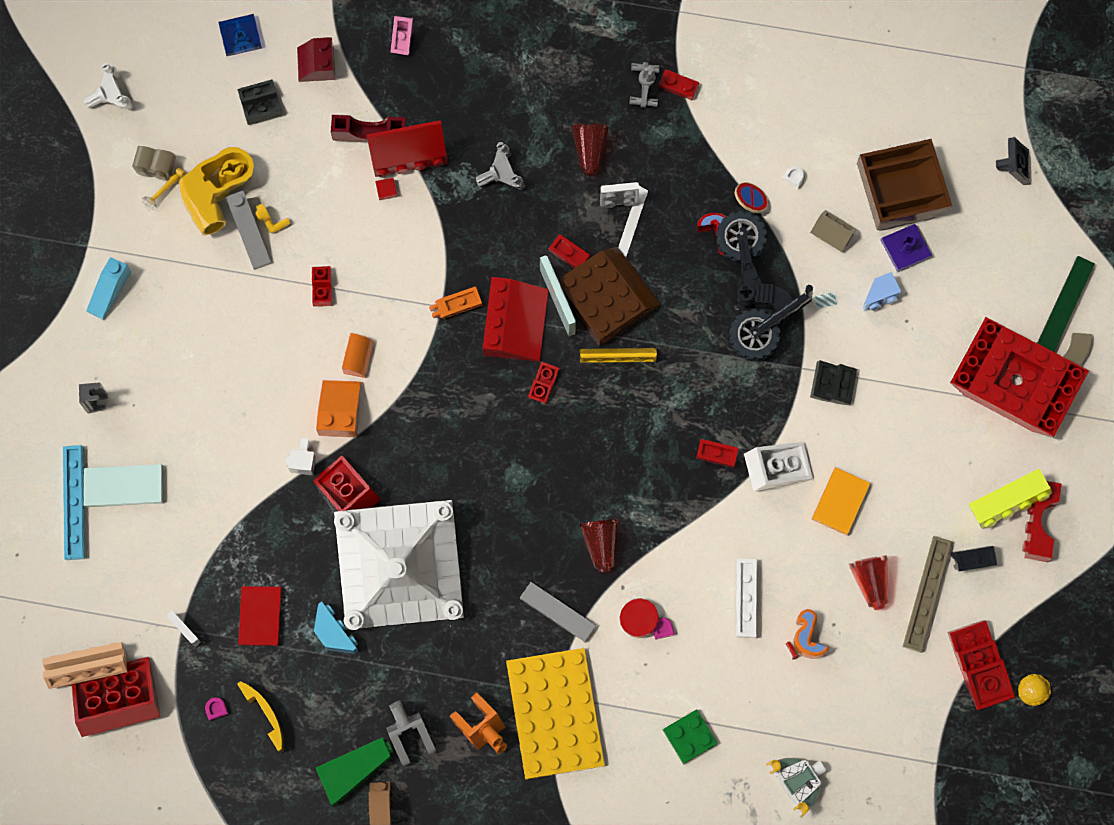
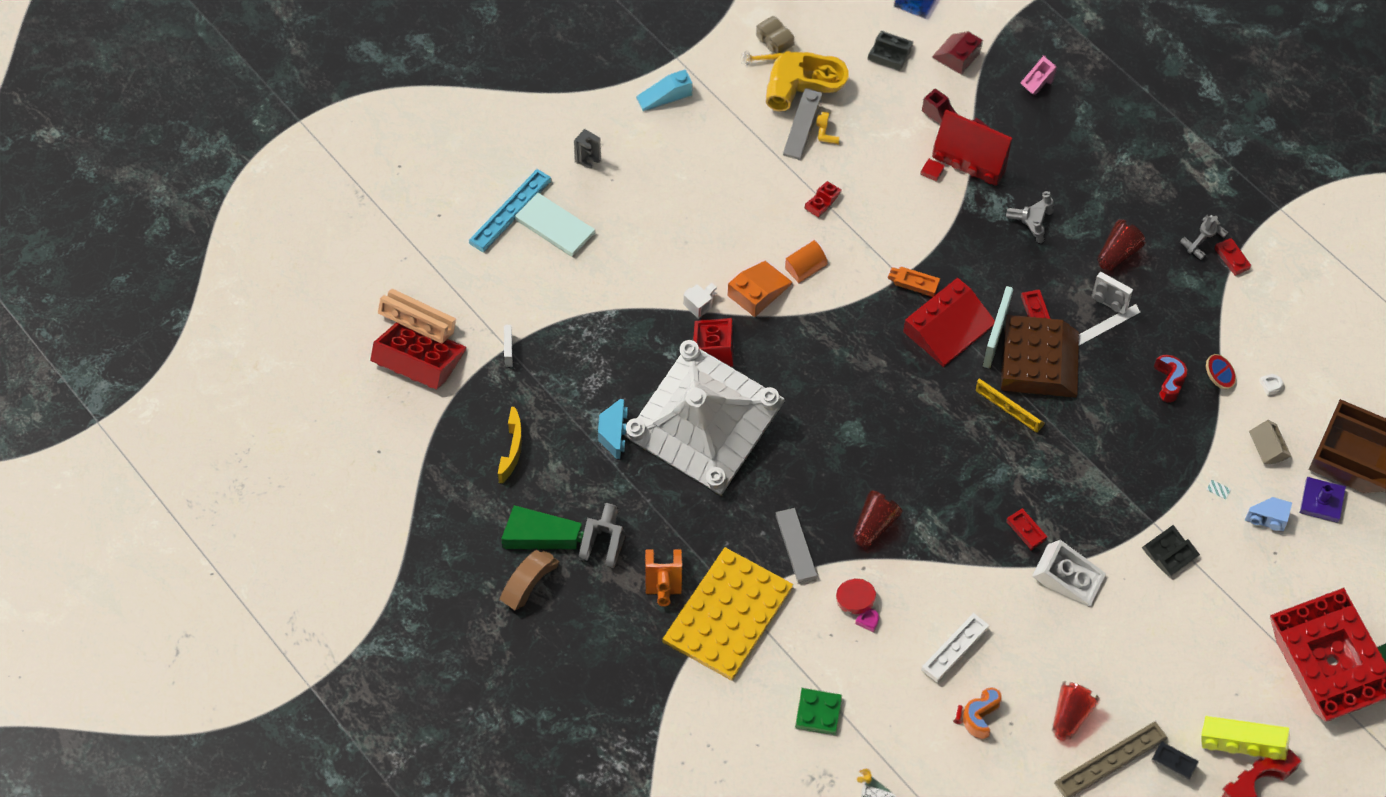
camera: 40 degrees right, 15 degrees down
dark pink tile [205,698,229,721] -> none
red tile [238,586,282,646] -> none
red slope [528,362,560,404] -> none
piece [716,211,813,361] -> none
light orange tile [811,467,870,535] -> none

